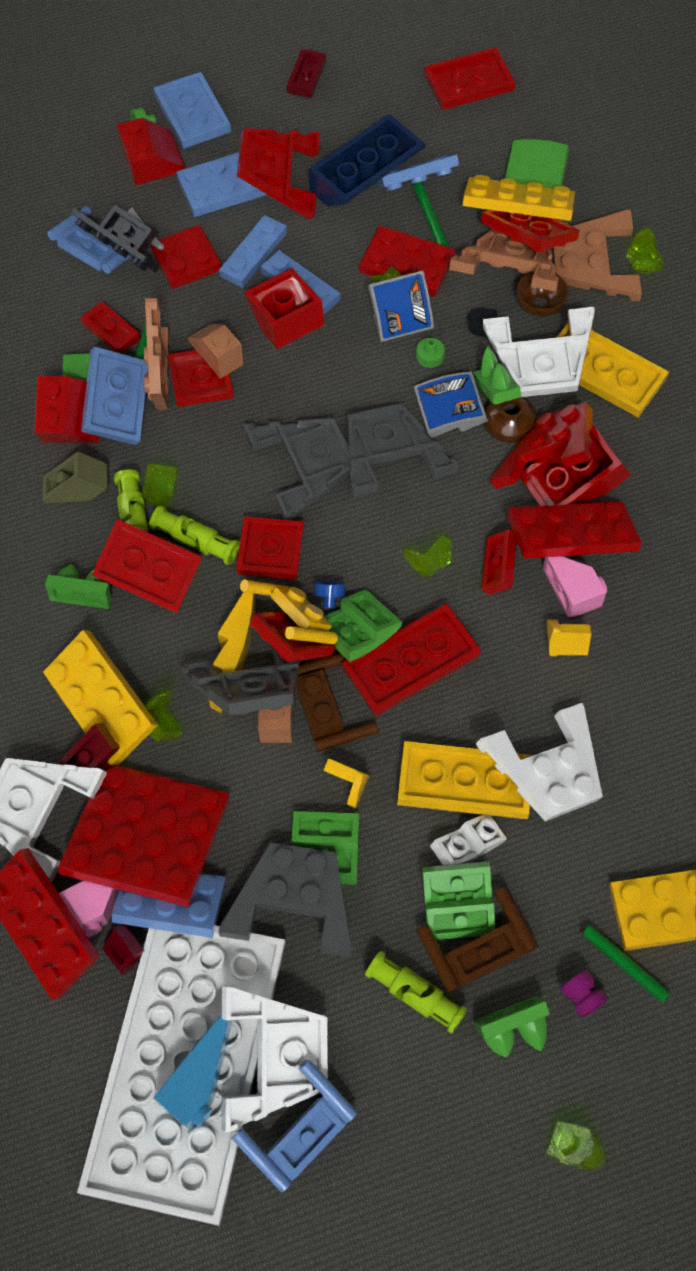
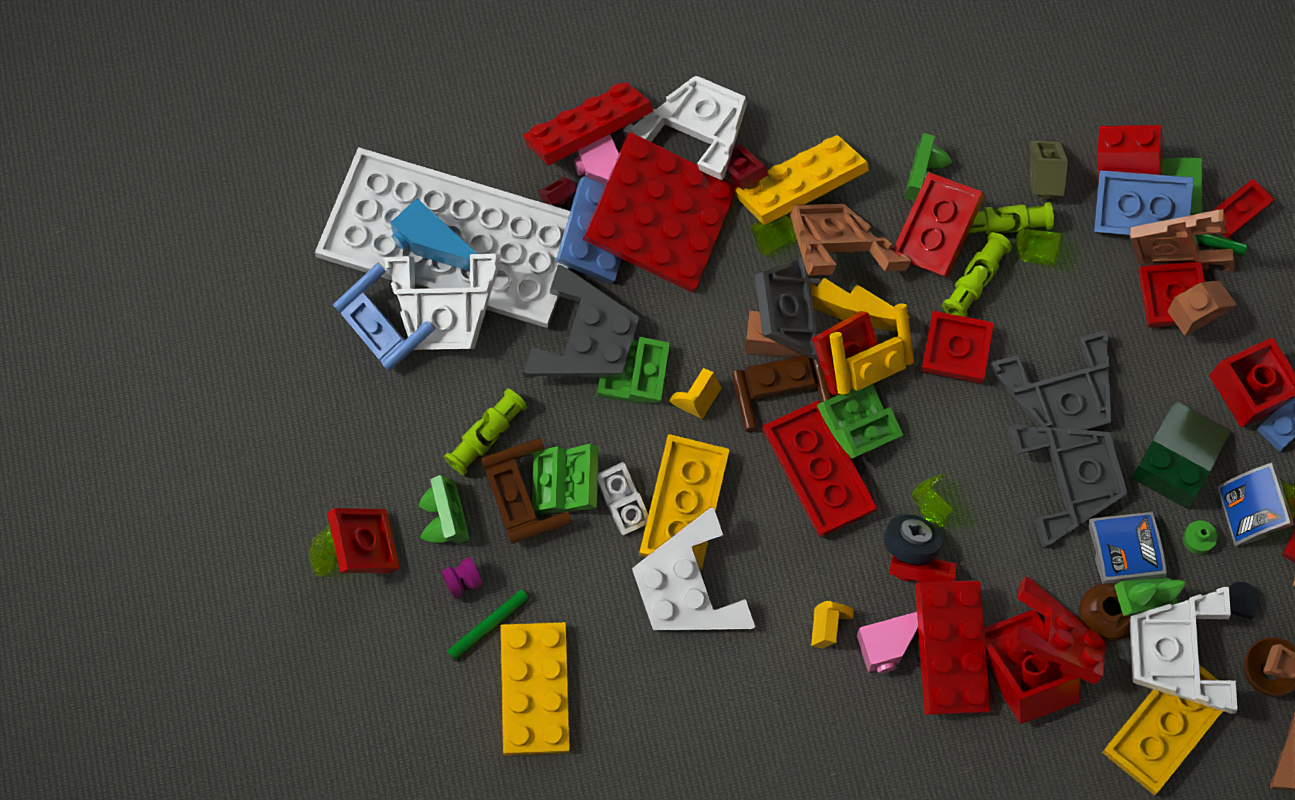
camera: 95 degrees right, 5 degrees up
blue tile [314,580,345,608] -> none
none -> red plate [327,508,400,573]
none -> nougat wing [790,204,911,276]
none -> black wheel [884,514,942,565]
none -> dark green slope [1131,400,1231,509]

